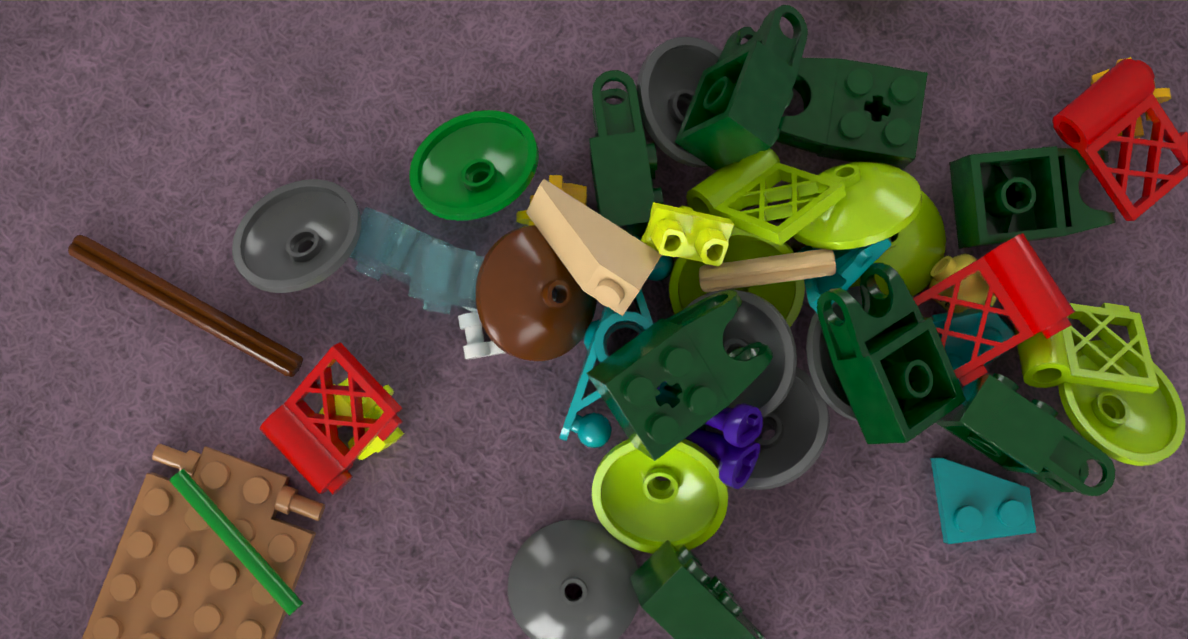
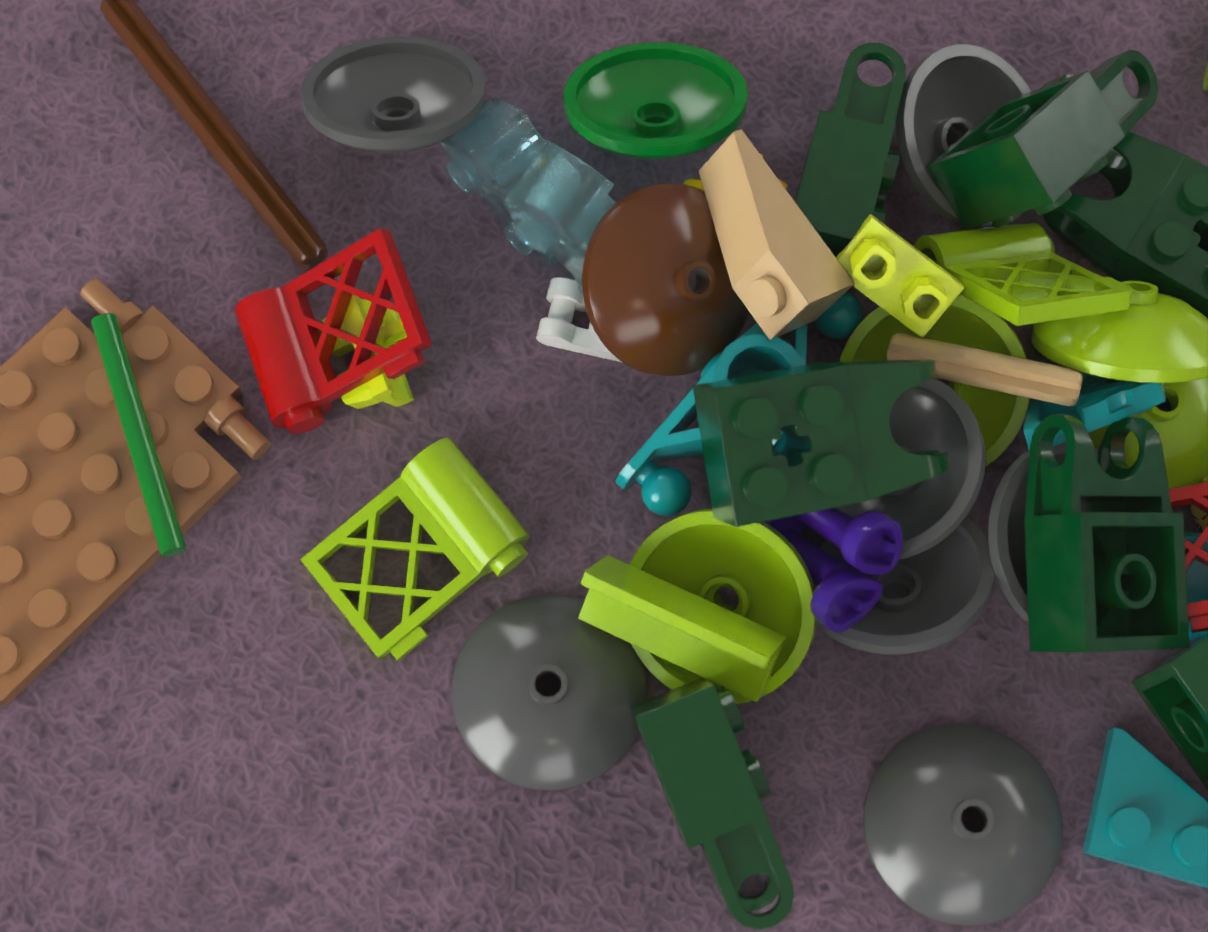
camera: 20 degrees right, 10 degrees down
none -> lime piece [300,437,530,661]
none -> lime panel [578,555,787,702]
none -> dark grey dish [863,723,1063,926]

